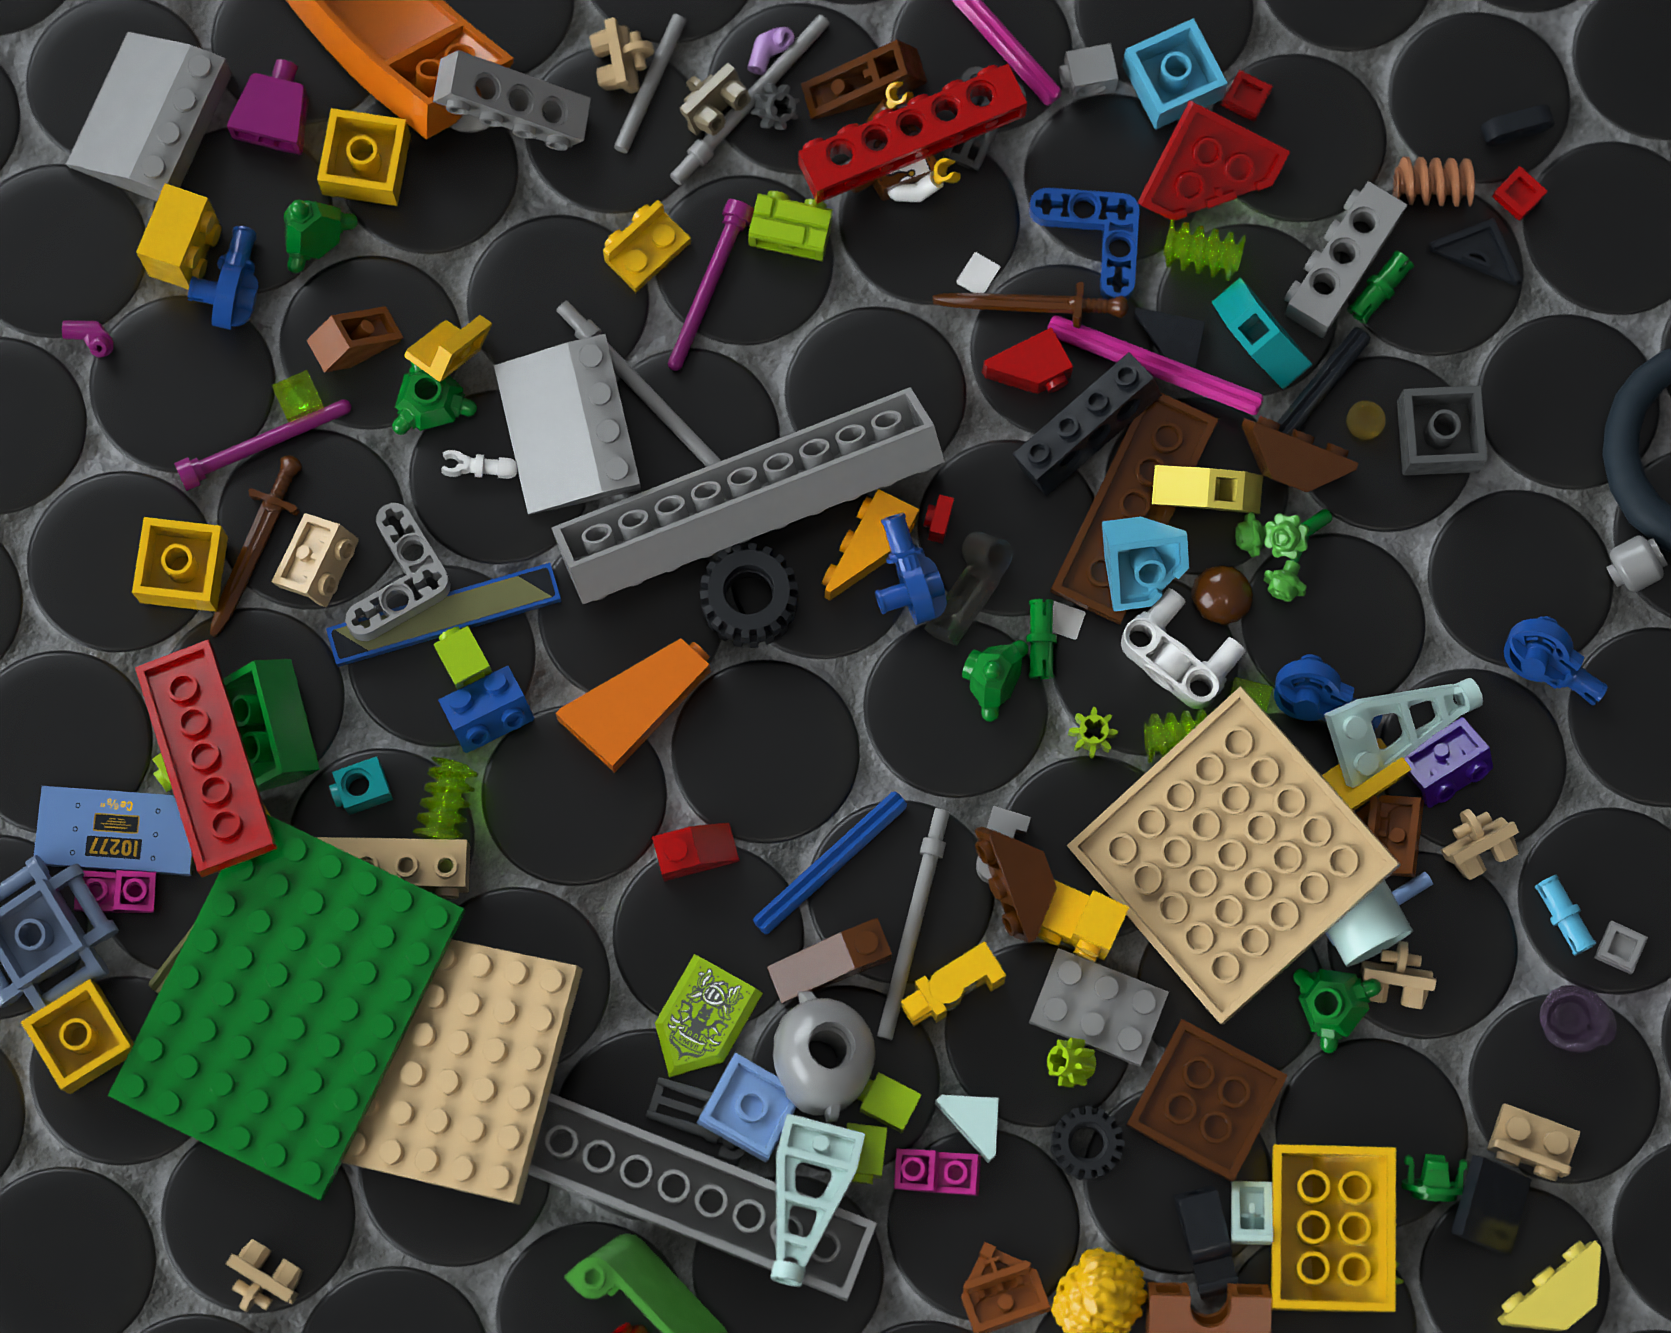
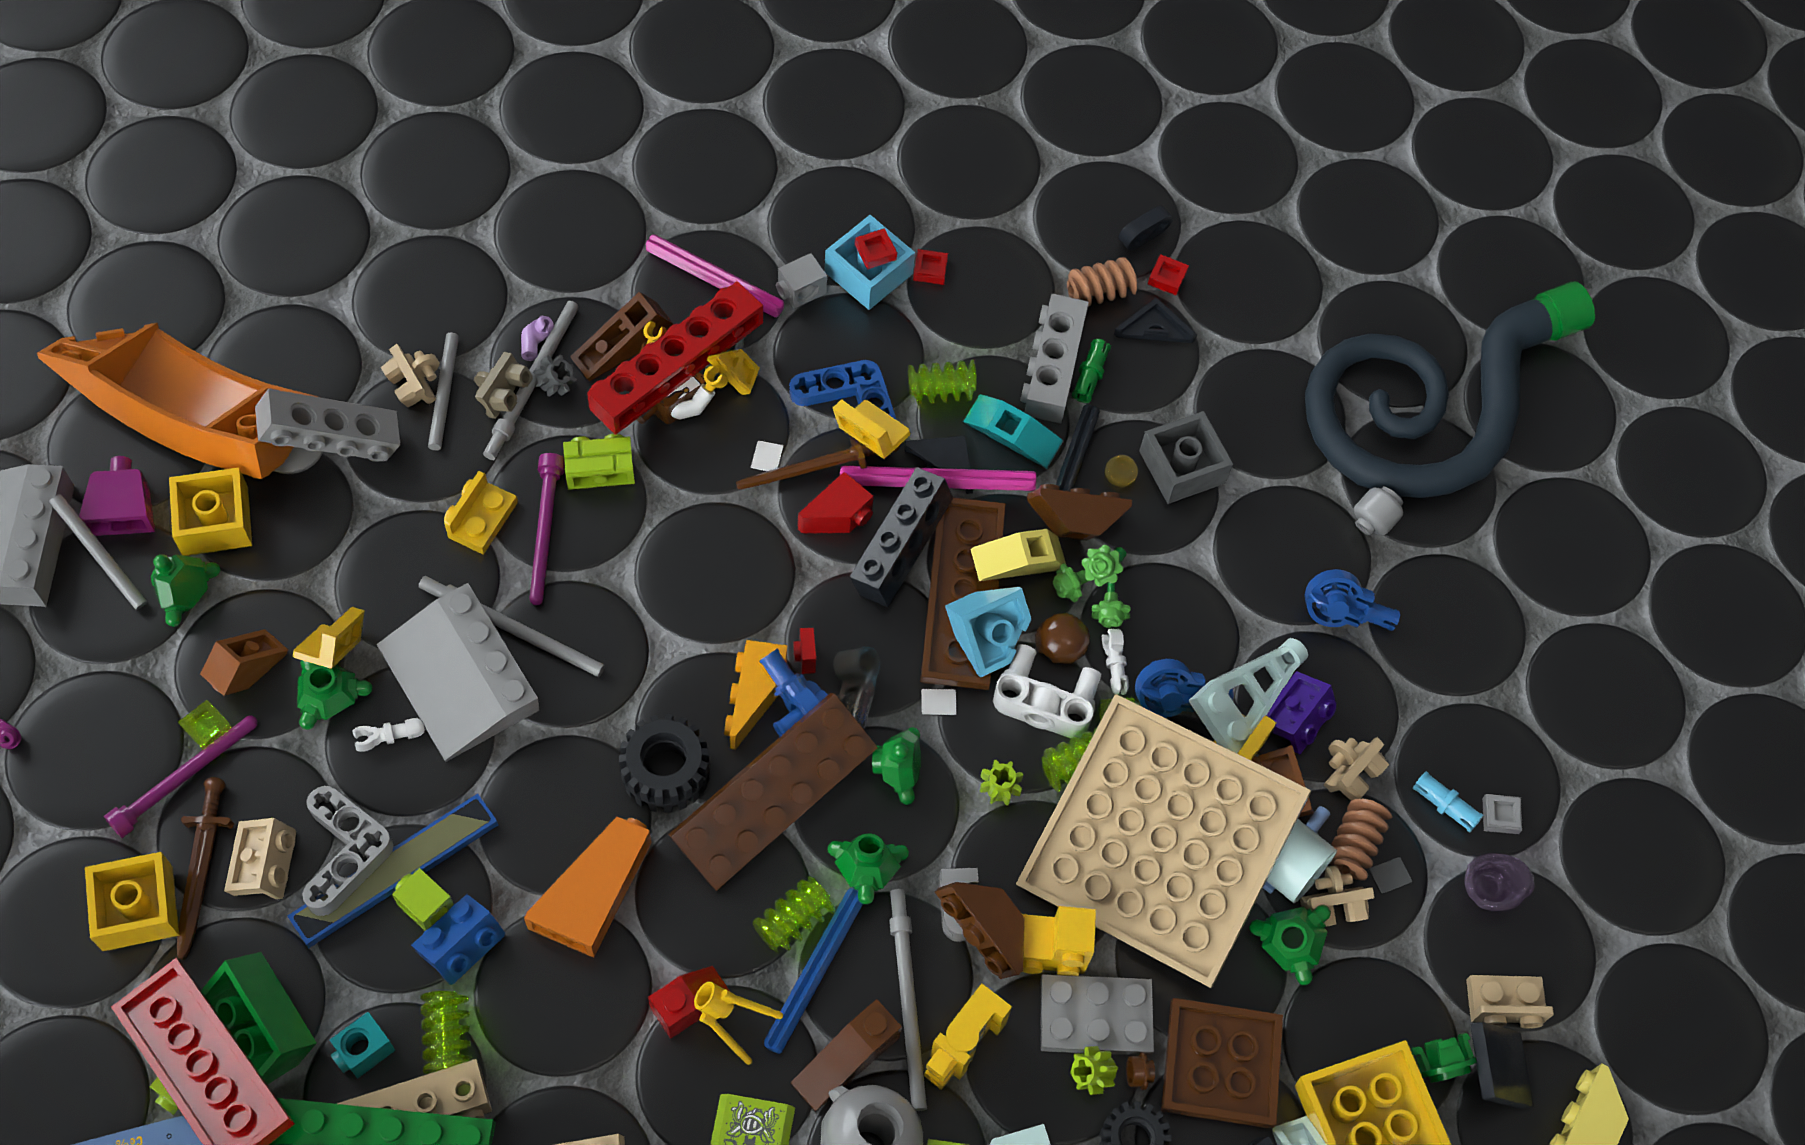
camera: 25 degrees left, 15 degrees down
yellow brick [136,183,221,290] -> none
blue pin [188,226,258,330] -> none
light grey brick [552,387,945,604] -> none
green pin [1026,599,1057,679] -> none
red plate [1138,100,1290,221] -> none
none -> light grey bar [49,494,147,610]
none -> reddish brown plate [668,693,878,891]
none -> yellow plant [694,982,783,1065]
none -> yellow tile [707,349,760,395]
none -> clear neon green piece [753,876,836,953]
none -> green rock [828,833,909,904]
none -> yellow panel [833,399,911,459]
none -> red plate [855,228,897,270]
none -> white piece [1102,629,1129,695]
none -> reddish brown plate [1126,1052,1155,1091]
none -> nougat piece [1330,799,1392,881]
none -> dark grey sticker [1369,857,1412,894]

